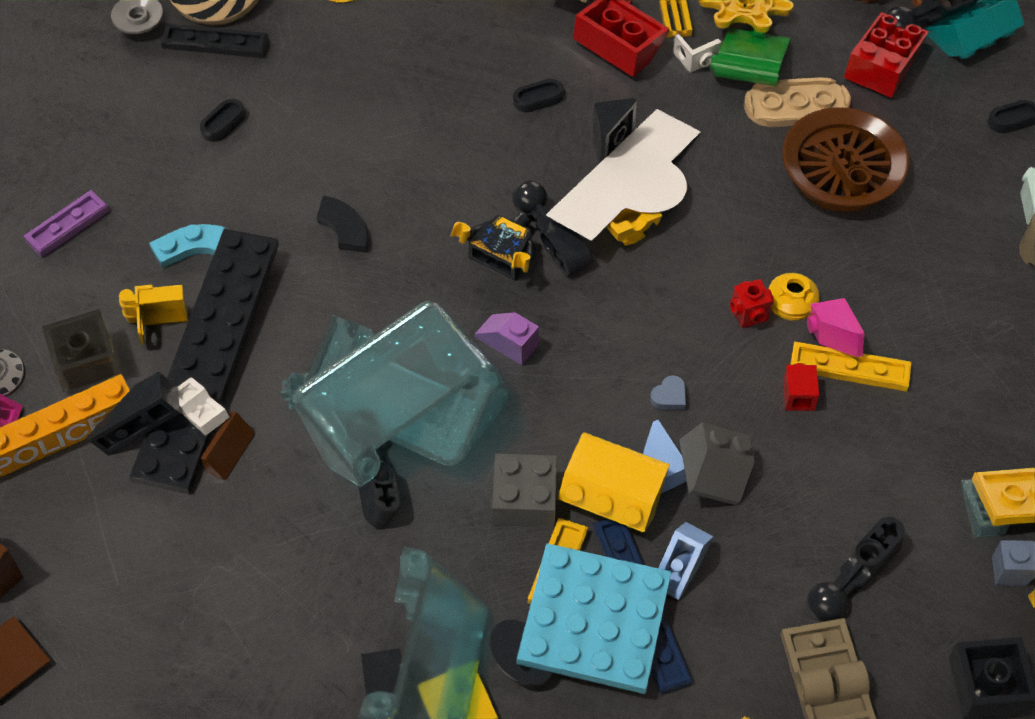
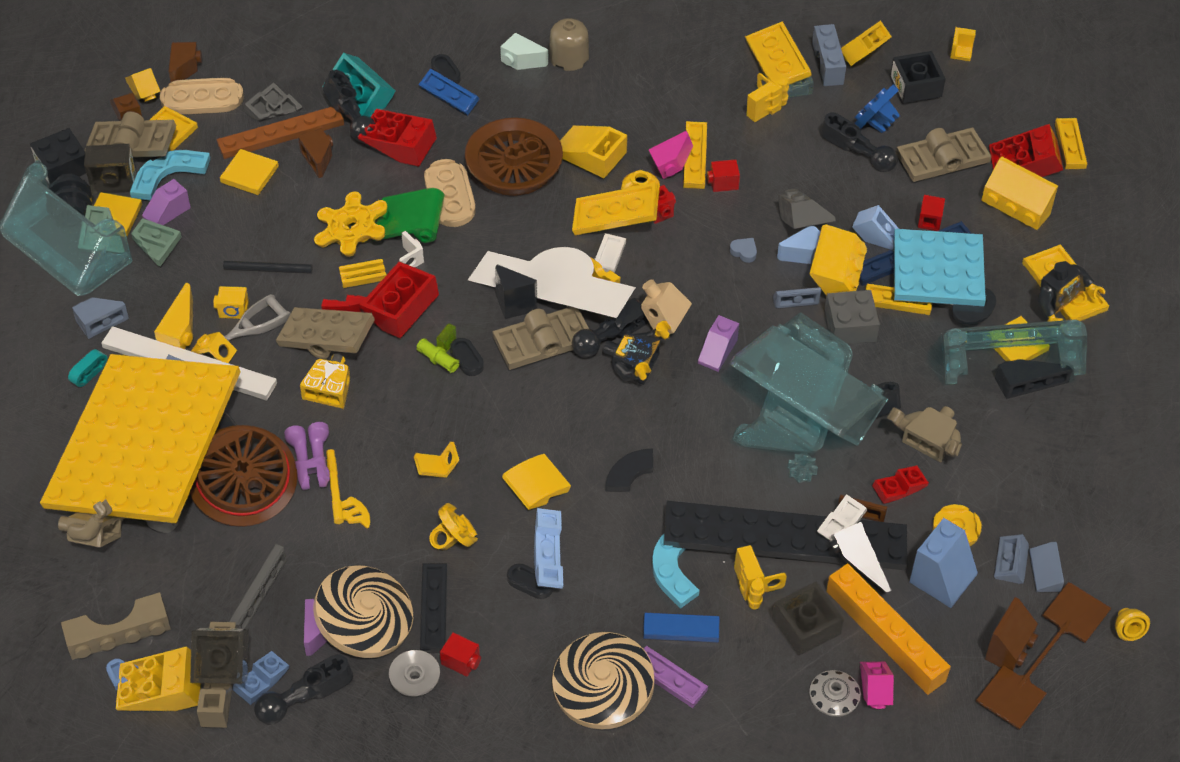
camera: 100 degrees left, 5 degrees down
none -> yellow bracket [414,442,459,478]
none -> lime pin [416,338,459,373]
none -> blue tile [419,68,479,116]
none -> yellow tile [430,503,478,550]
none -> clear neon green tile [436,323,456,353]
none -> red brick [440,632,481,677]
none -> dark tan plate [493,307,589,370]
none -> yellow slope [502,454,571,510]
none -> light blue slope [534,508,563,589]
none -> dish [552,632,655,729]
none -> yellow slope [560,125,627,178]
none -> yellow tile [572,183,659,235]
none -> white tile [595,233,626,273]
none -> tan torso [641,280,692,334]
none -> blue tile [644,613,719,642]
none -> yellow piece [747,73,789,122]
none -> sand blue slope [773,287,821,308]
none -> blue plate [854,84,900,133]
none -> red slope [872,465,929,504]
none -> dark tan torso [887,406,962,463]
none -> medium blue slope [910,518,978,608]
none -> red brick [918,195,945,231]
none -> yellow tile [932,504,982,546]
none -> sand blue slope [994,534,1029,584]
none -> sand blue slope [1029,542,1064,592]

